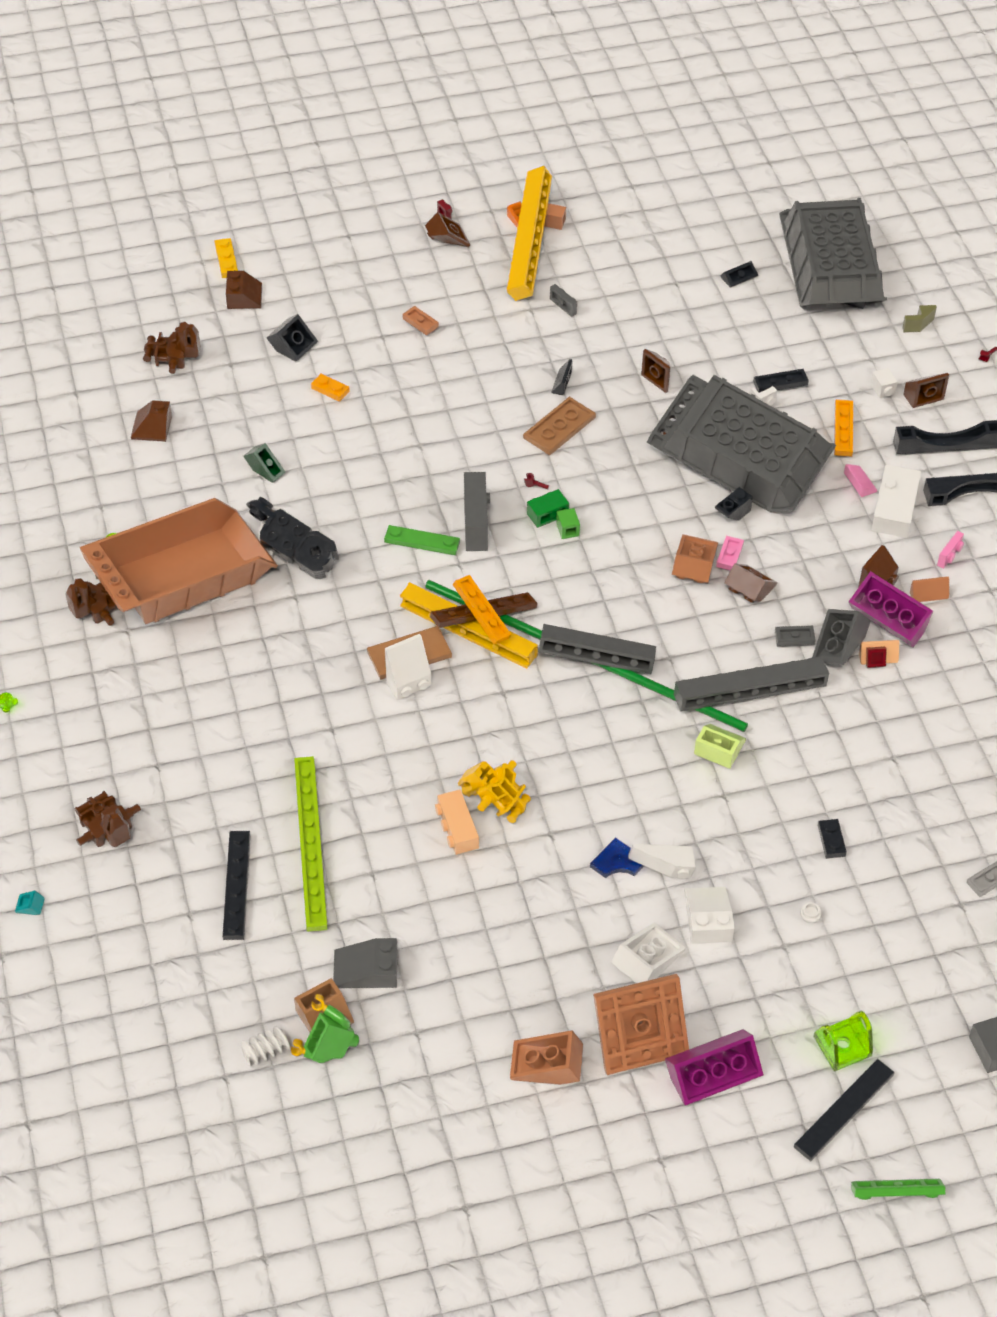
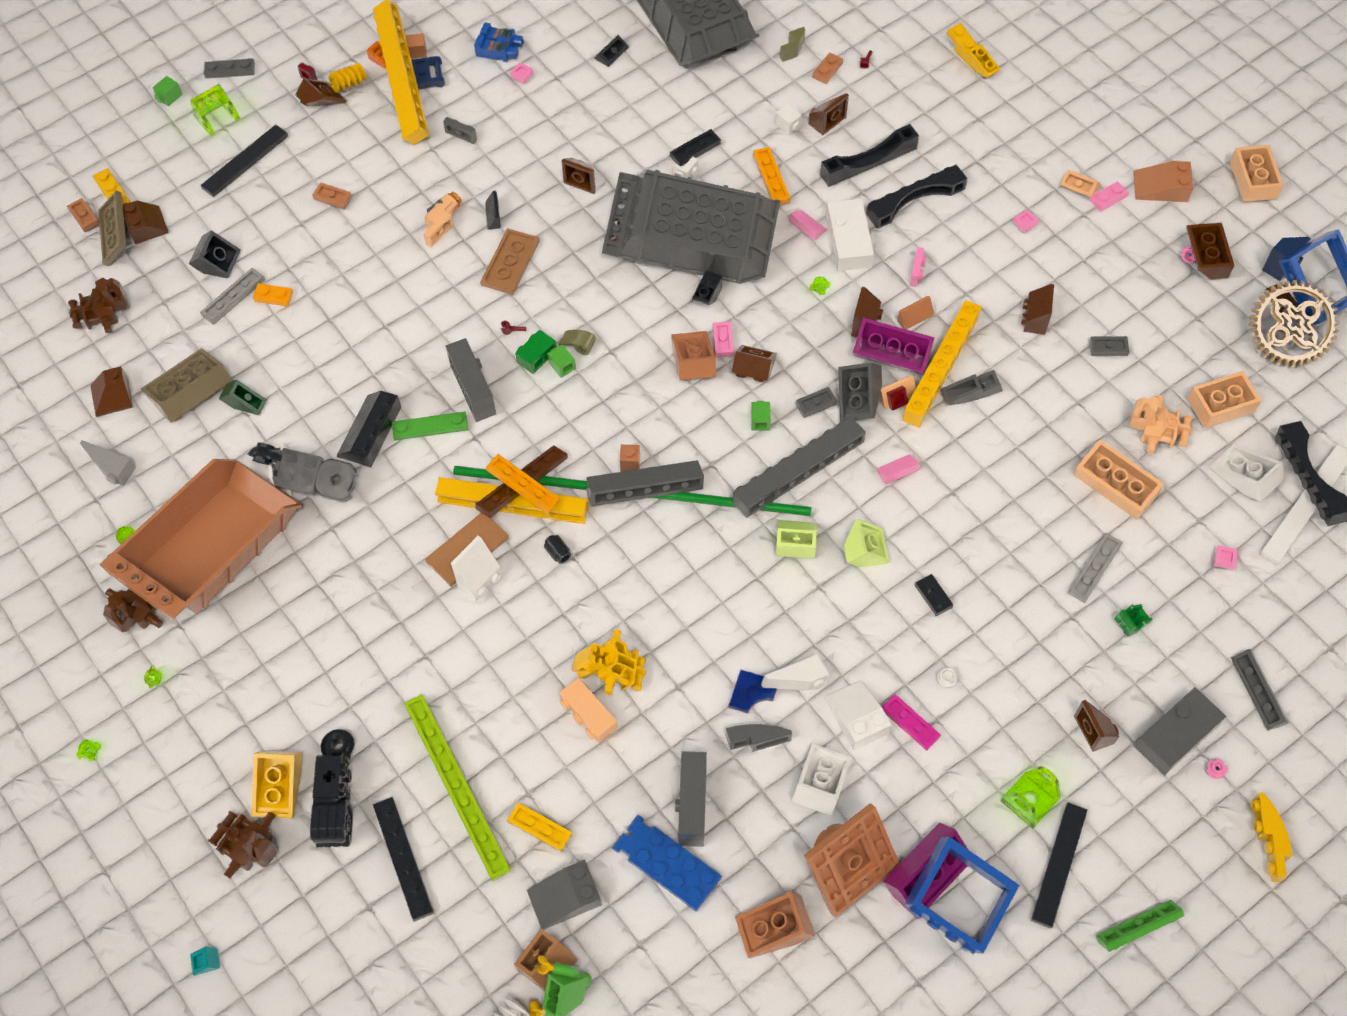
camera: 20 degrees left, 10 degrees up
none -> nougat plate [67,198,99,232]
none -> light grey slope [80,440,136,485]
none -> dark tan tile [98,191,126,266]
none -> dark tan slope [141,348,233,422]
none -> clear neon green plate [144,665,162,688]
none -> bright green brick [152,76,183,107]
none -> clear neon green hose [190,84,240,136]
none -> light grey tile [200,268,265,325]
none -> black tile [201,124,288,197]
none -> dark grey plate [204,58,255,79]
none -> yellow slope [252,751,302,818]
none -> black brick [310,729,354,847]
none -> yellow piece [329,63,366,93]
none -> black slope [337,390,401,467]
none -> dark blue plate [412,56,445,88]
none -> light nougat plate [423,192,462,248]
none -> blue hips [474,22,524,62]
none -> yellow plate [507,803,572,853]
none -> bright pink plate [510,62,533,84]
none -> black brick [544,535,571,564]
none -> olive panel [559,330,596,355]
none -> blue hinge [612,815,722,912]
none -> nougat brick [620,444,640,472]
none -> dark grey brick [675,751,707,847]
none -> dark grey slope [725,724,792,752]
none -> bright green brick [751,401,771,431]
none -> clear neon green plate [809,277,830,295]
none -> nougat plate [812,52,843,84]
none -> yellowish green slope [844,519,890,567]
none -> bright pink slope [877,454,920,484]
none -> dark pink tile [882,694,941,751]
none -> yellow brick [902,300,982,428]
none -> blue window [904,837,1020,955]
none -> dark grey slope [941,370,1003,405]
none -> reddish brown slope [1074,700,1119,752]

